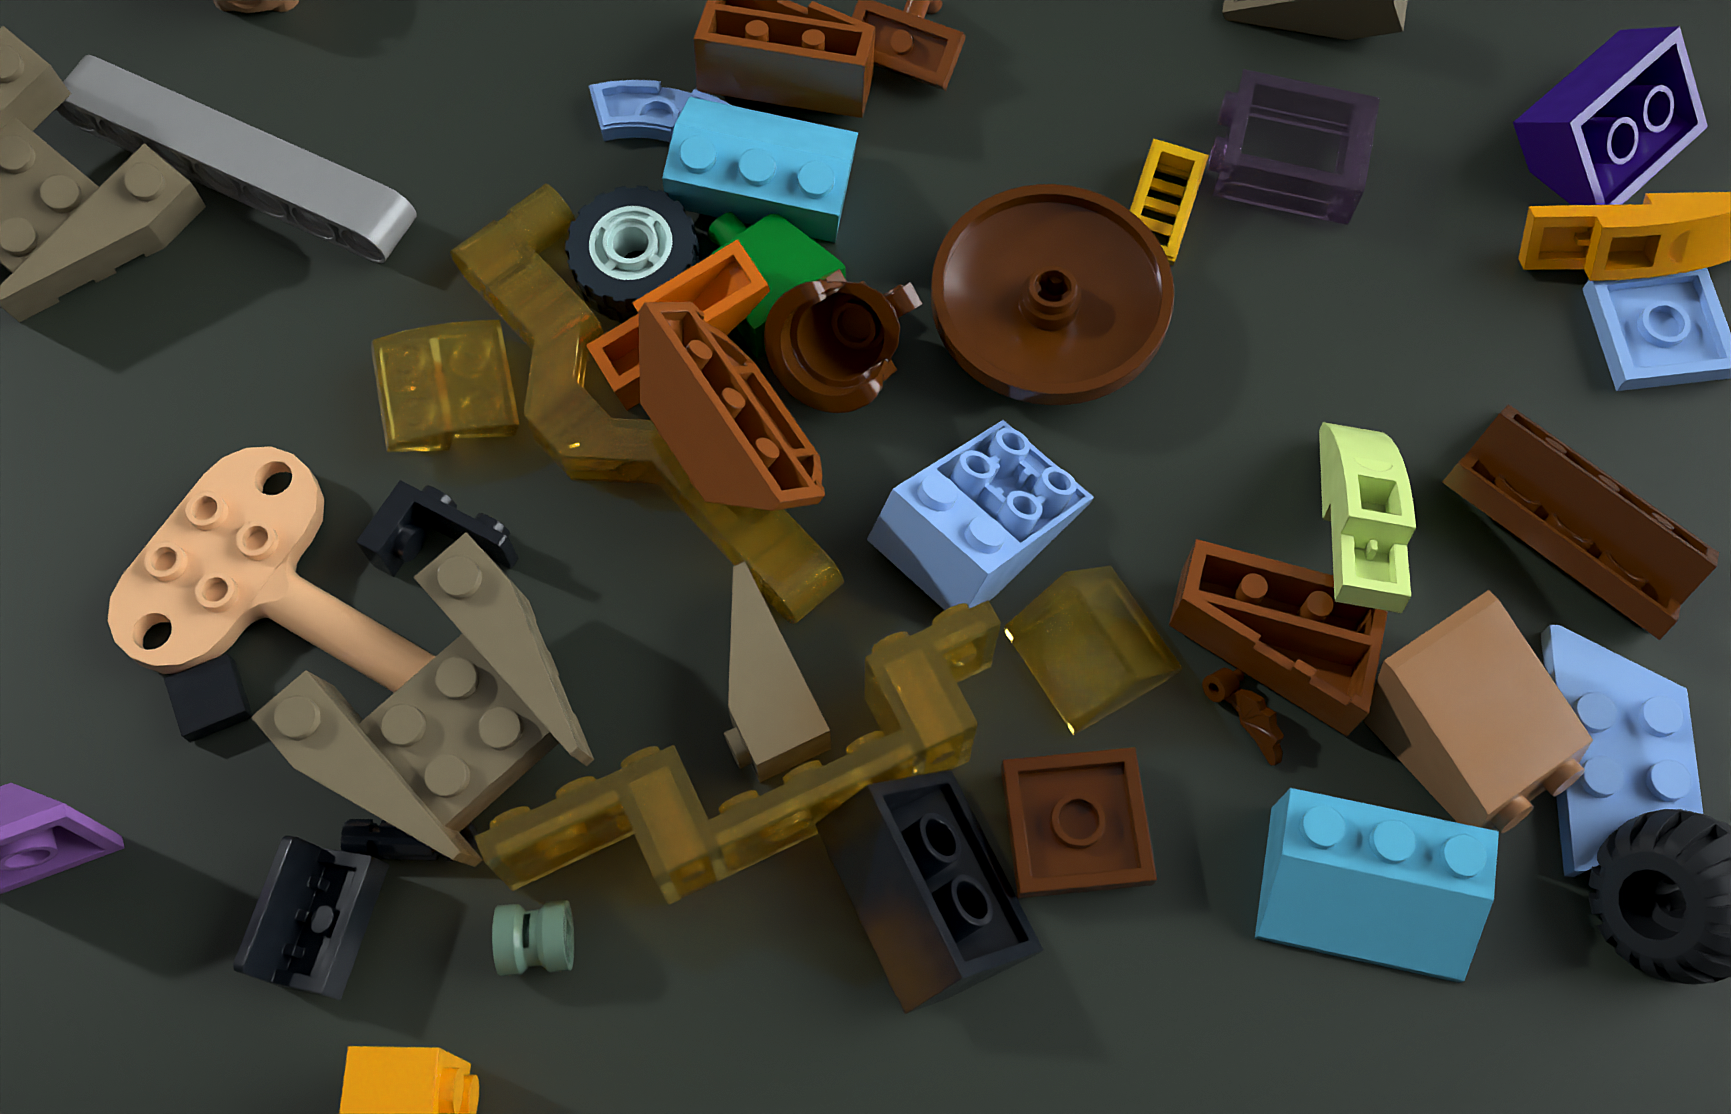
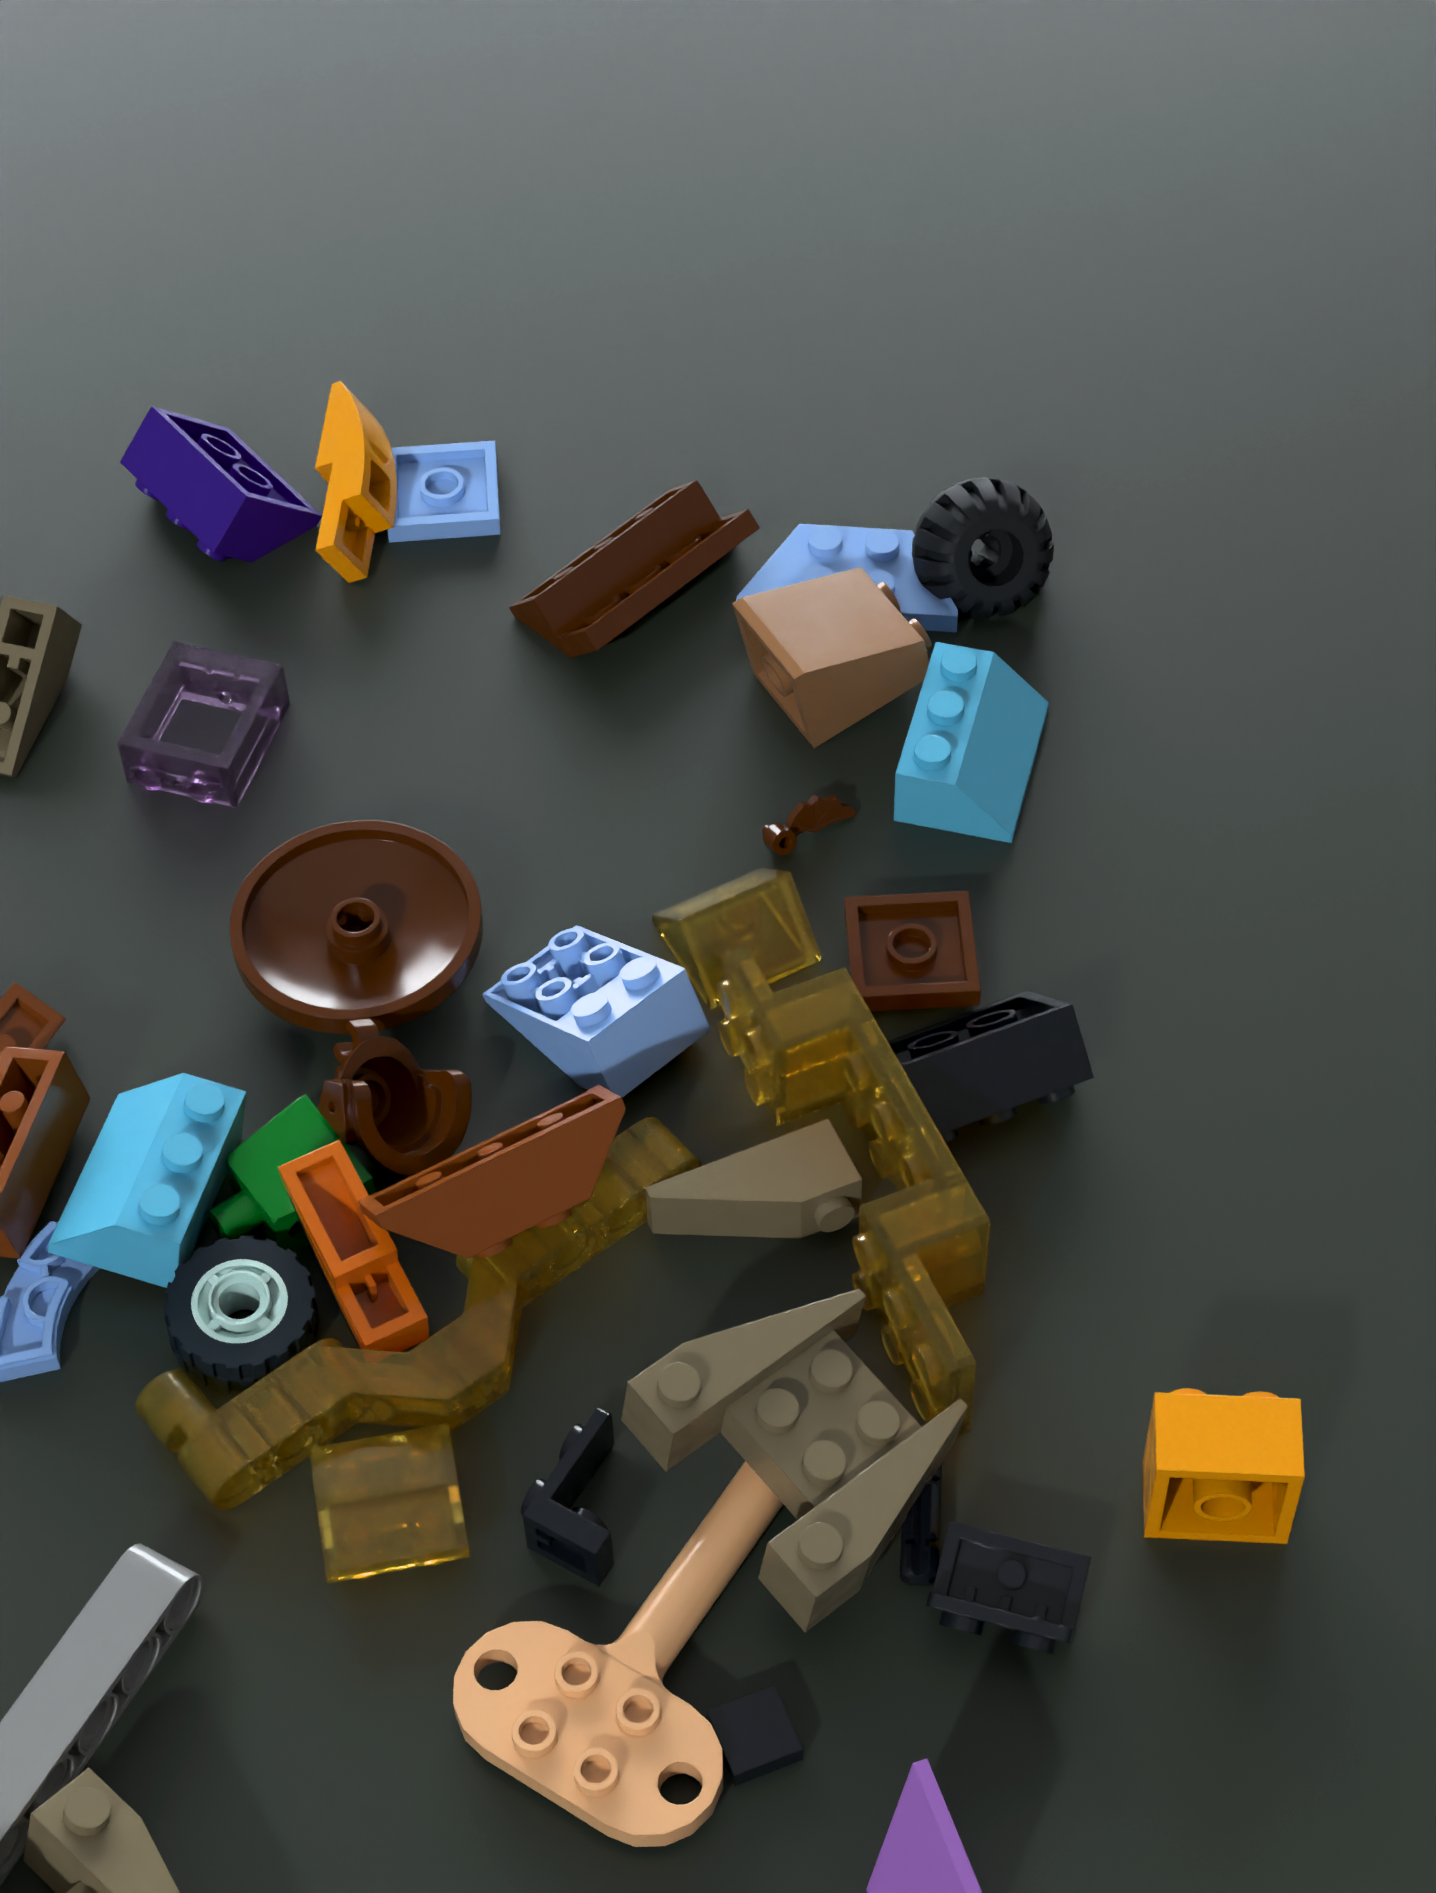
camera: 85 degrees left, 15 degrees down
sand green wheel [492,900,574,977] -> none
yellow slope [1130,138,1209,265] -> none
dark orange wedge [1169,539,1388,736] -> none
yellowish green slope [1319,422,1416,613] -> none

